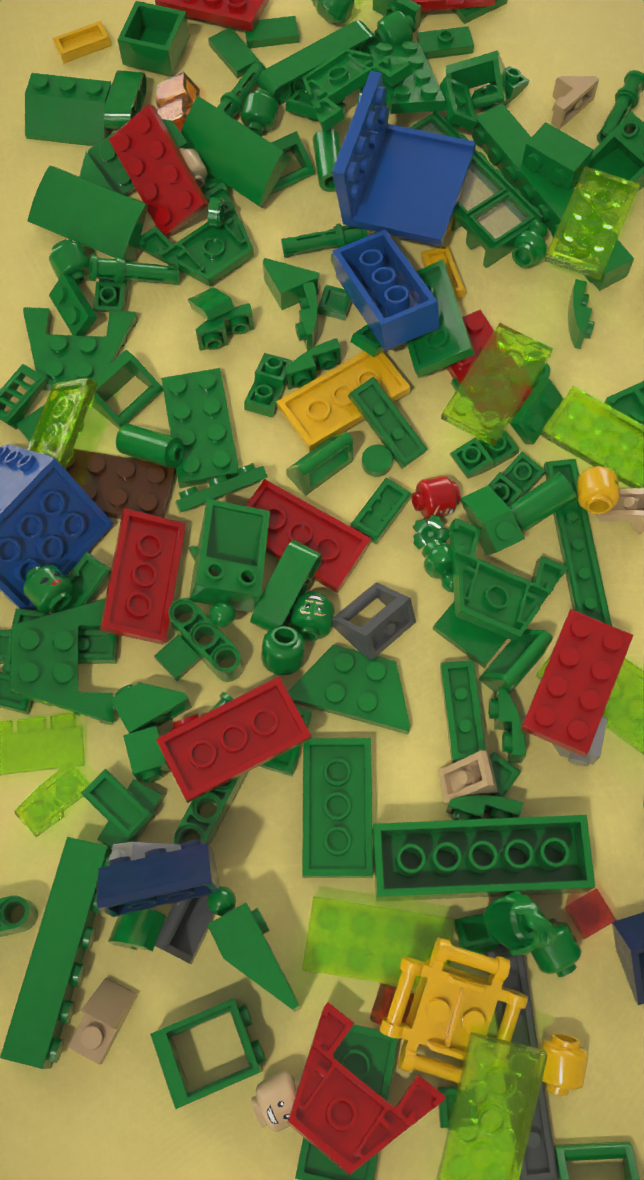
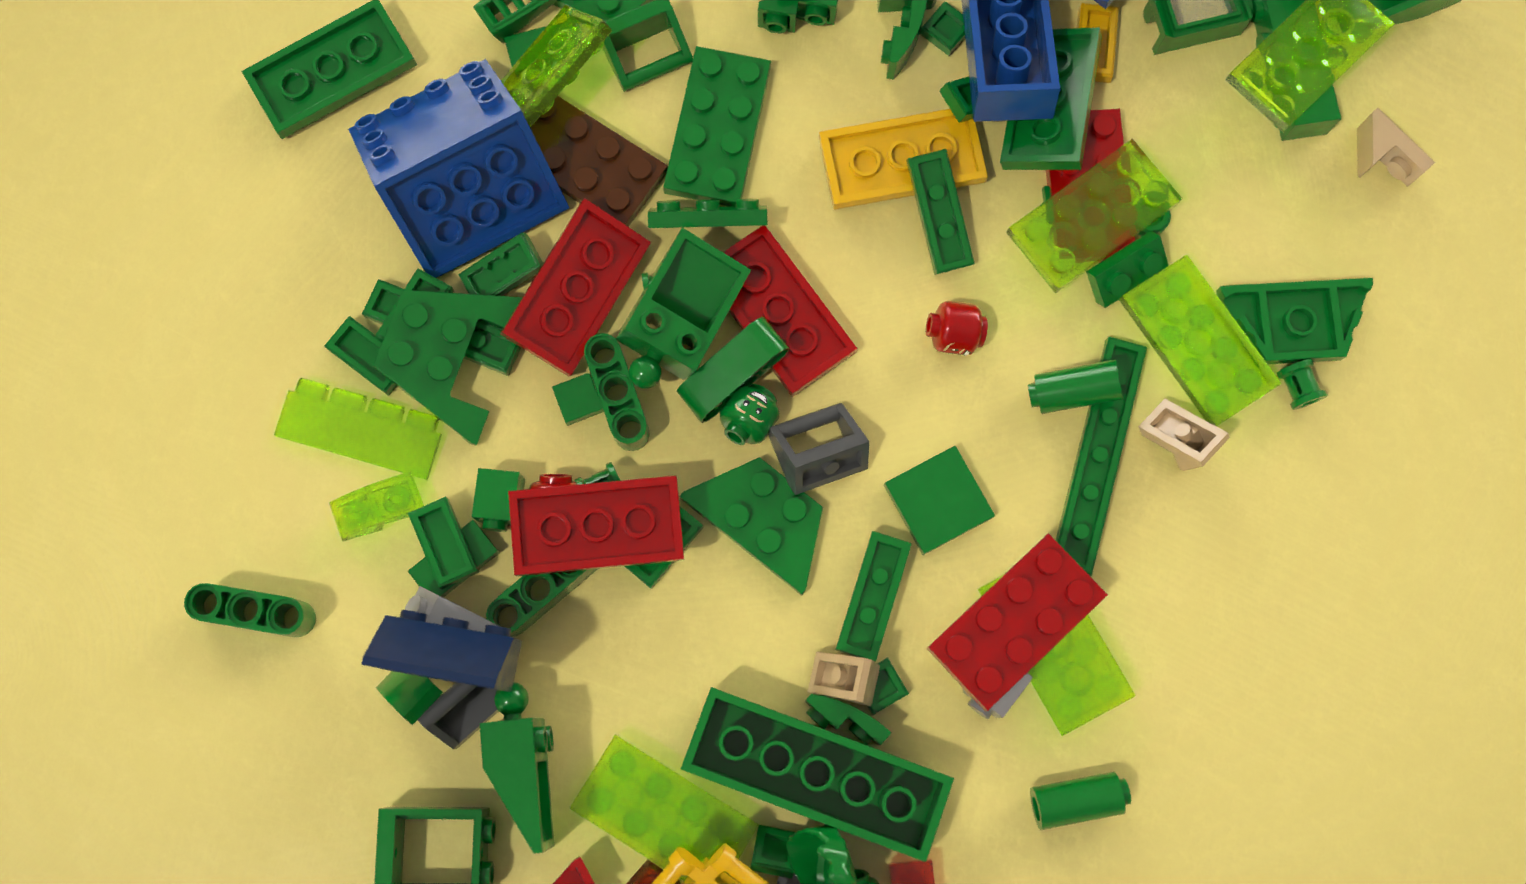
camera: 20 degrees right, 10 degrees up
green brick [0,837,112,1069] -> none
green head [23,565,73,613] -> none
tan slope [68,978,138,1065] -> none
green slope [110,682,192,733] -> none
green brick [116,424,185,468] -> none
green slope [244,353,293,418] -> none
green head [261,626,305,676] -> none
green slope [285,338,341,390] -> none
green tile [286,432,353,496] -> none
green plate [302,738,373,878] -> none
green plate [351,478,412,545] -> none
green tile [362,445,393,477] -> none
green plant [413,515,450,549] -> none
green animal [422,539,454,593] -> none
green slope [450,426,519,479] -> none
green wing [450,518,567,642] -> none
green slope [460,485,525,555] -> none
green tile [479,629,553,695] -> none
green slope [488,452,546,506] -> none
green slope [488,688,526,764] -> none
green animal [512,220,547,267] -> none
green slope [568,279,595,349] -> none
yellow head [576,466,620,514] -> none

